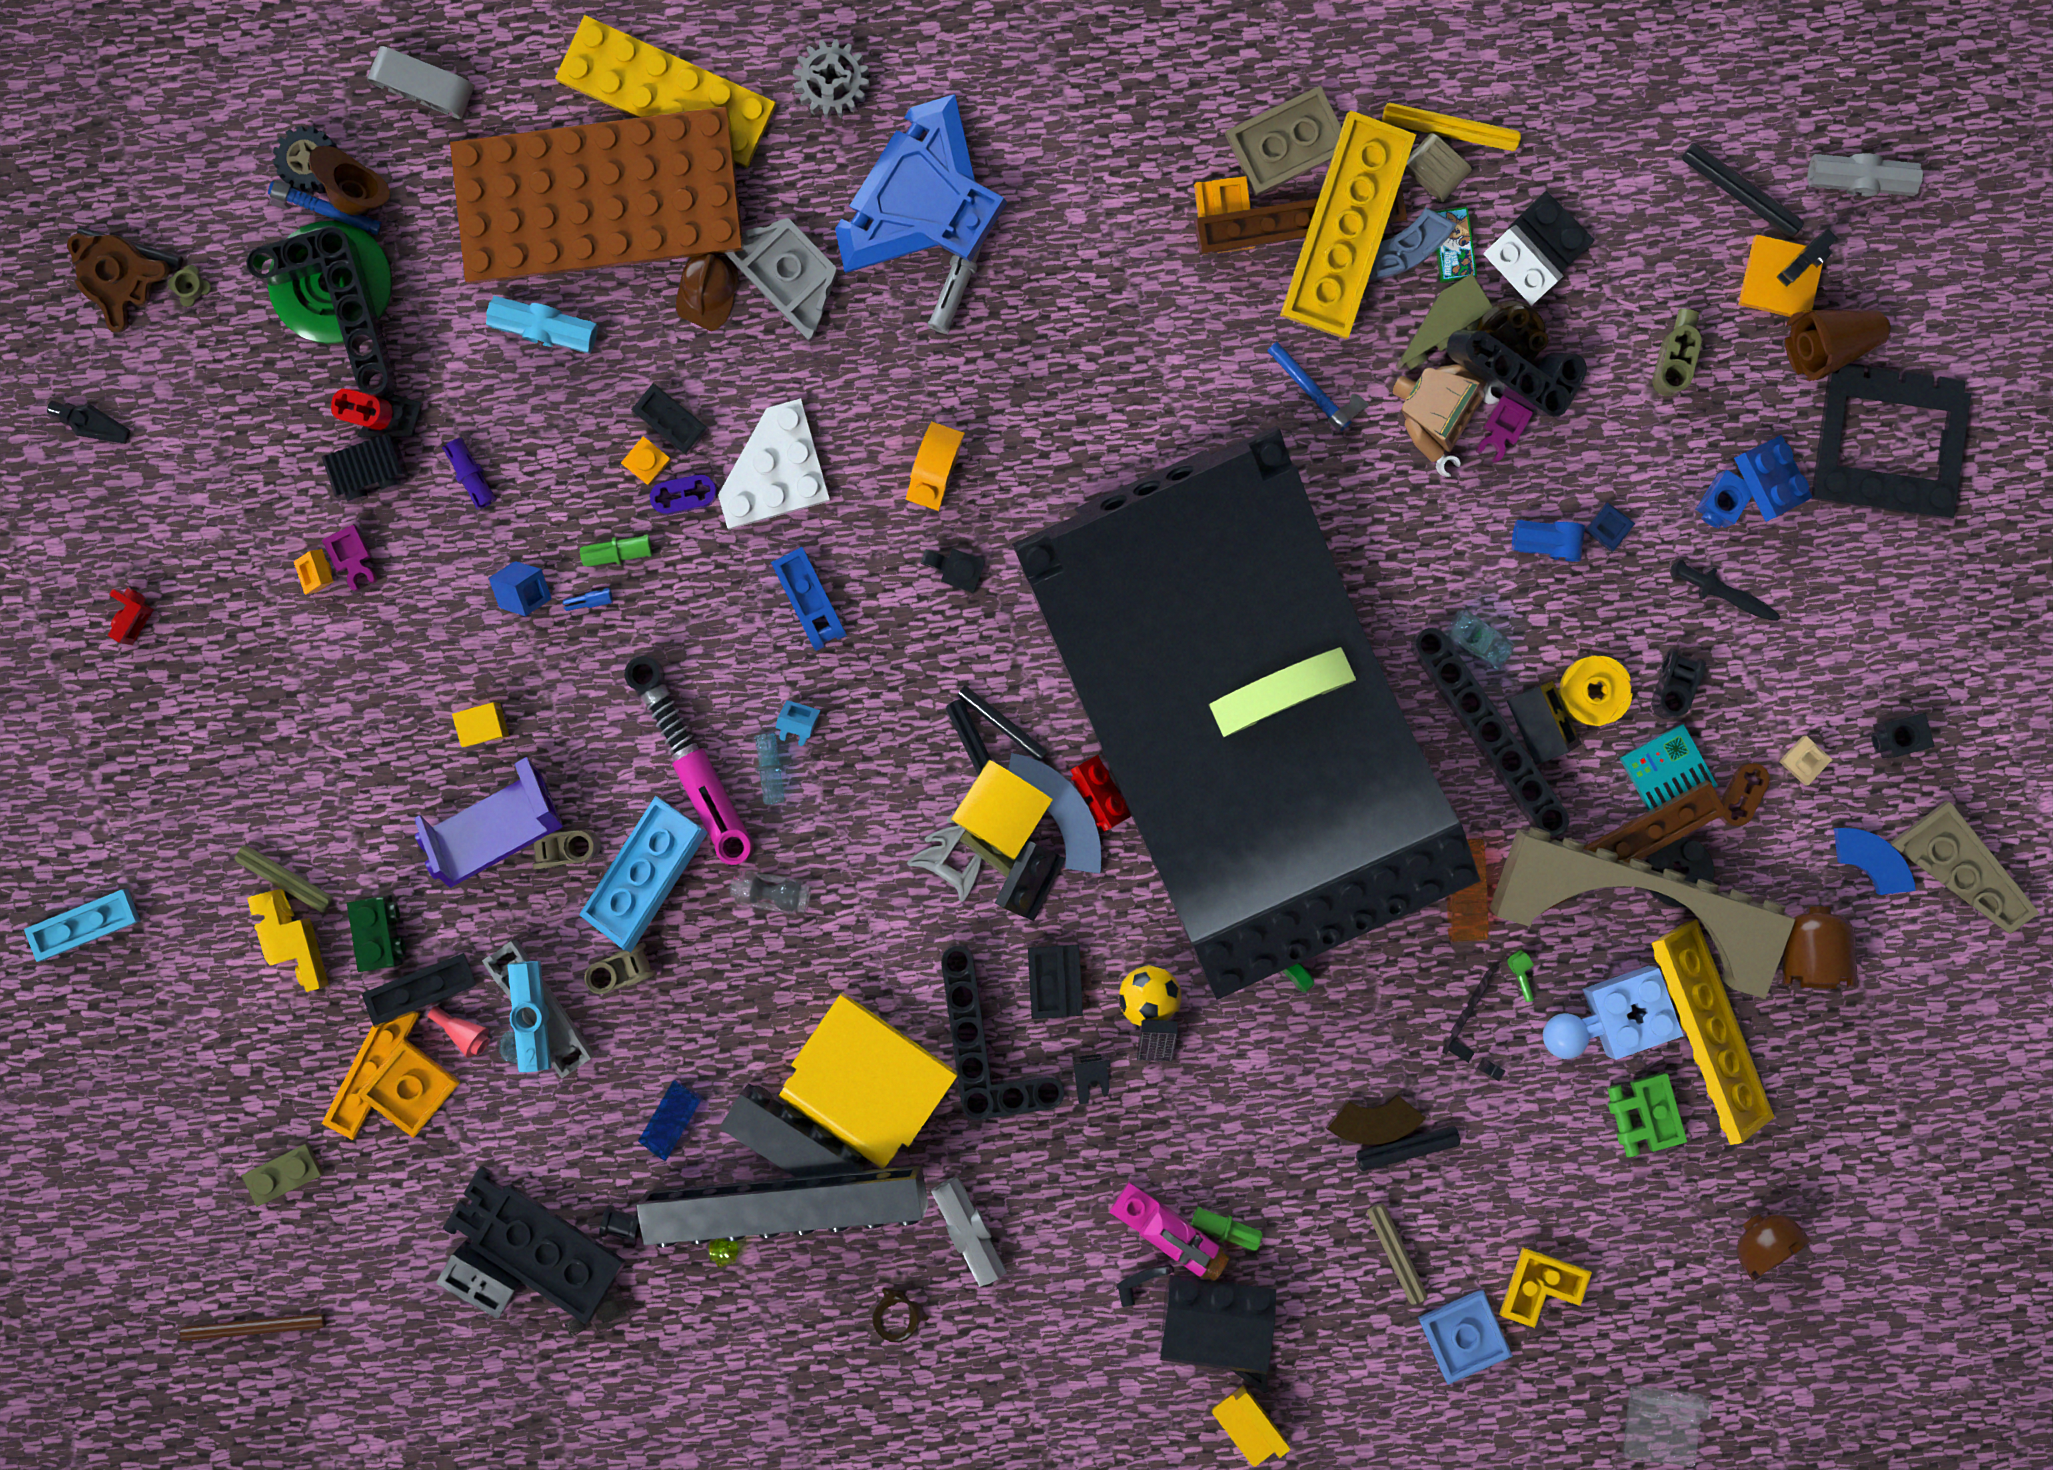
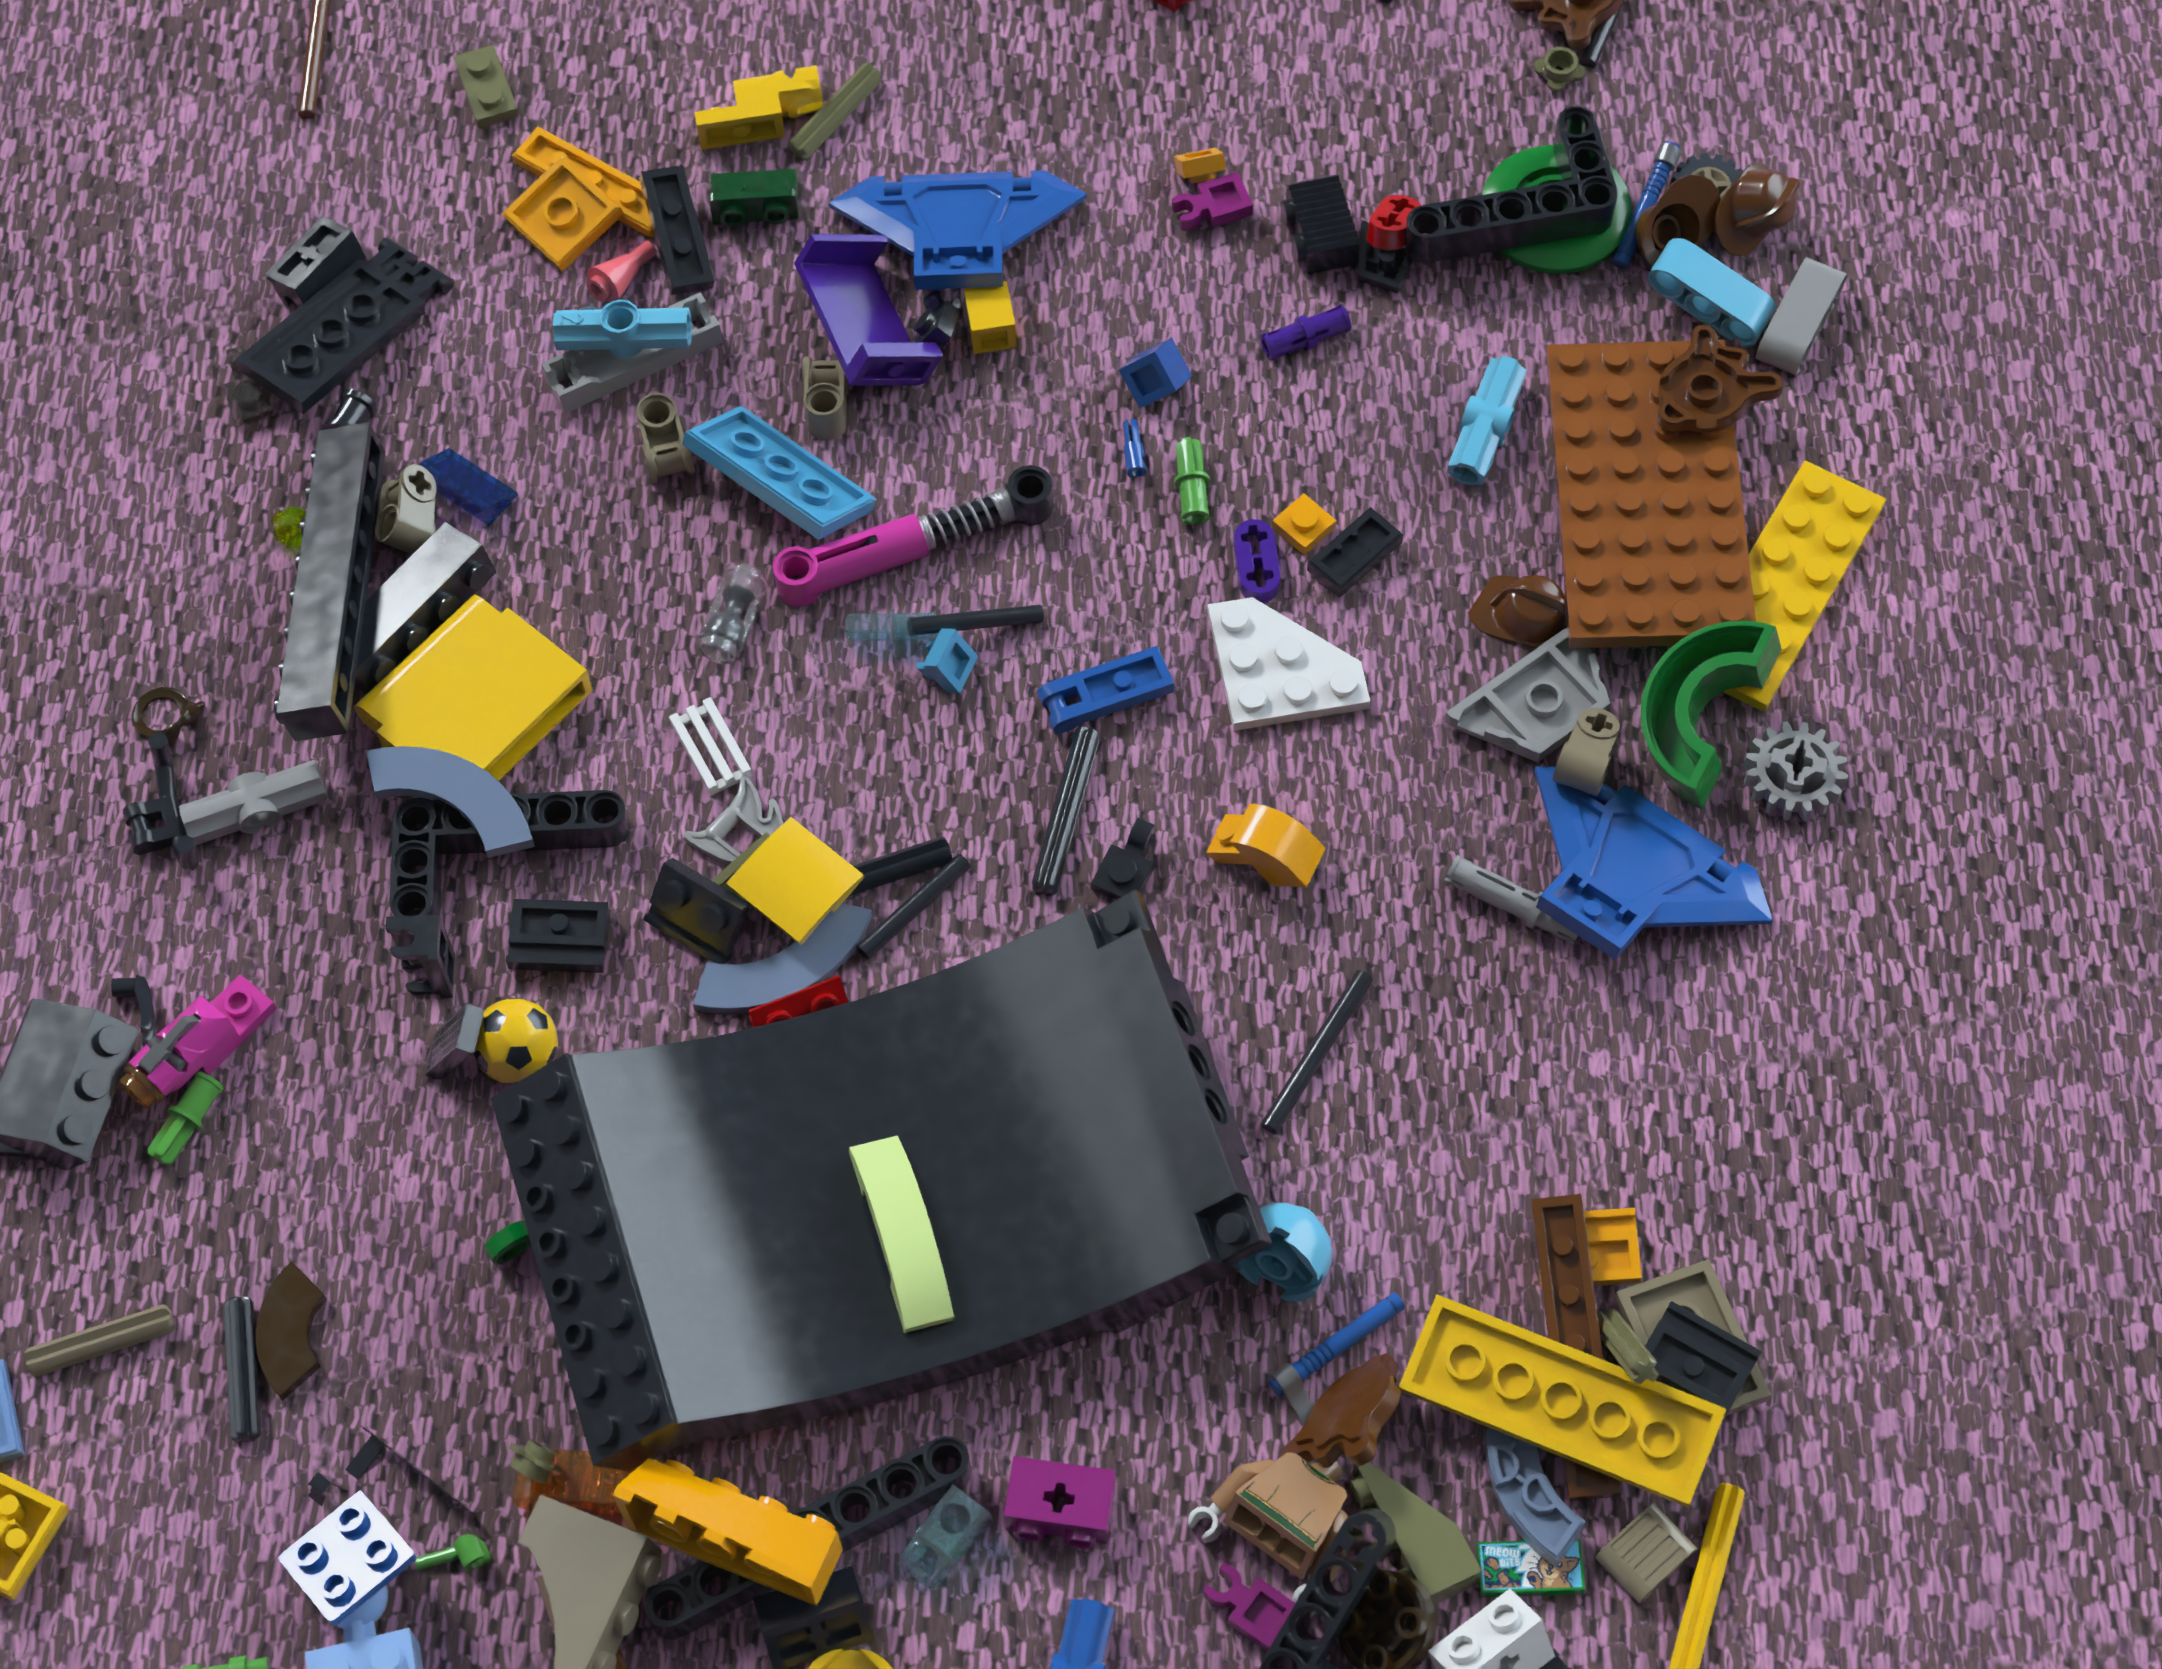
camera: 100 degrees right, 25 degrees down
none -> black piece [123,733,199,871]
none -> bracket [277,1490,416,1626]
none -> sand blue tile [366,746,535,858]
none -> dark tan piece [374,464,437,555]
none -> olive plate [509,1439,564,1484]
none -> light orange wedge [613,1458,843,1606]
none -> white tile [669,697,752,796]
none -> blue plate [829,170,1087,291]
none -> black bar [907,604,1044,636]
none -> black plate [913,290,960,348]
none -> magenta brick [1004,1456,1116,1549]
none -> black axle [1032,726,1100,896]
none -> medium azure cylinder [1238,1203,1332,1302]
none -> black bar [1260,970,1373,1135]
none -> reddish brown tile [1281,1354,1401,1468]
none -> dark tan piece [1552,708,1620,796]
none -> olive axle [1597,1307,1659,1385]
none -> green brick [1641,621,1782,810]
none -> black plate [1645,1301,1762,1418]
none -> medium azure beam [1648,238,1776,347]
none -> reddish brown tile [1657,325,1783,432]
none -> reddish brown piece [1715,162,1800,256]

